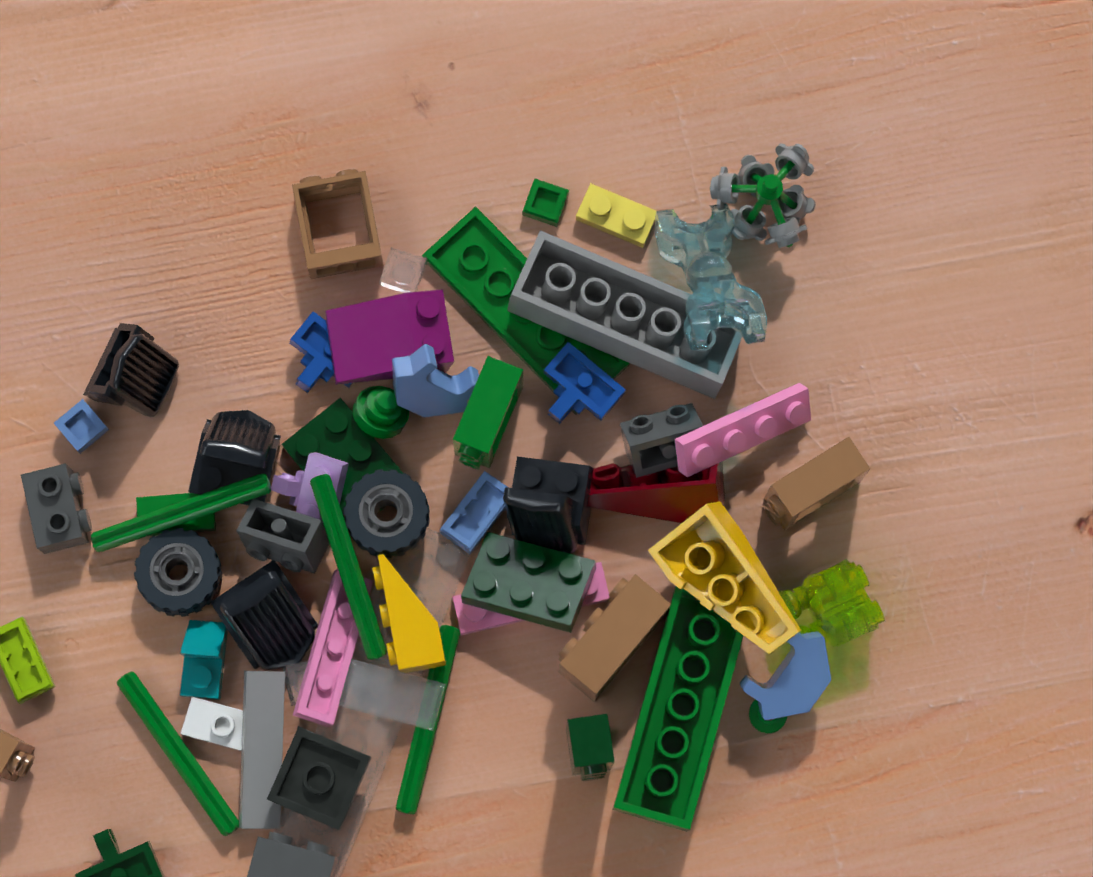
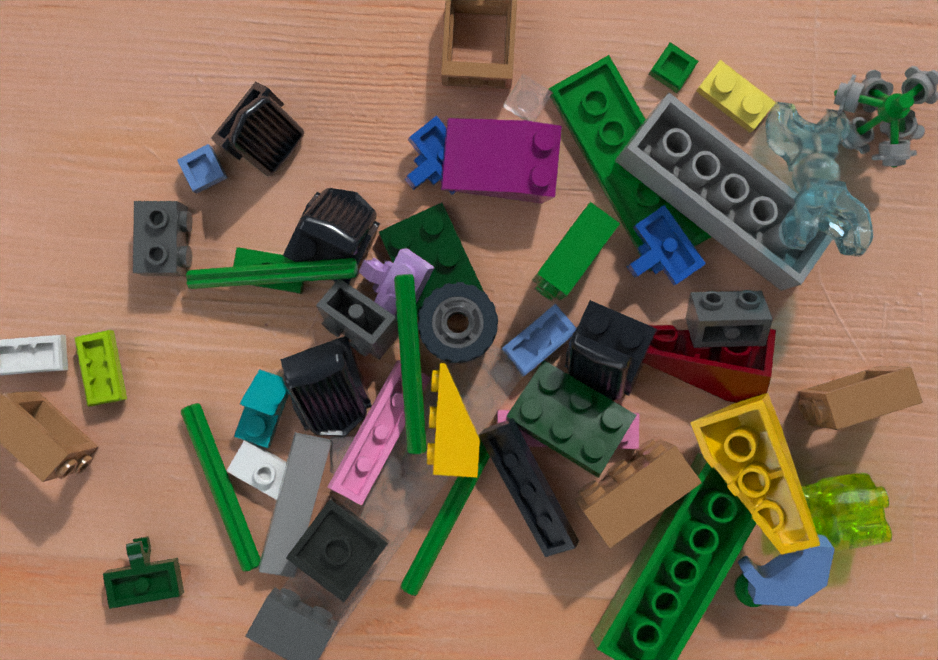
camera: 15 degrees right, 10 degrees up
black wheel [134,528,222,617] -> none
clear piece [338,659,446,731] -> none
green plate [352,386,409,439] -> none
medium blue piece [392,344,479,418] -> none
dark green brick [566,714,615,781] -> none
bright pink plate [675,383,811,477] -> none
none -> black plate [479,418,579,557]

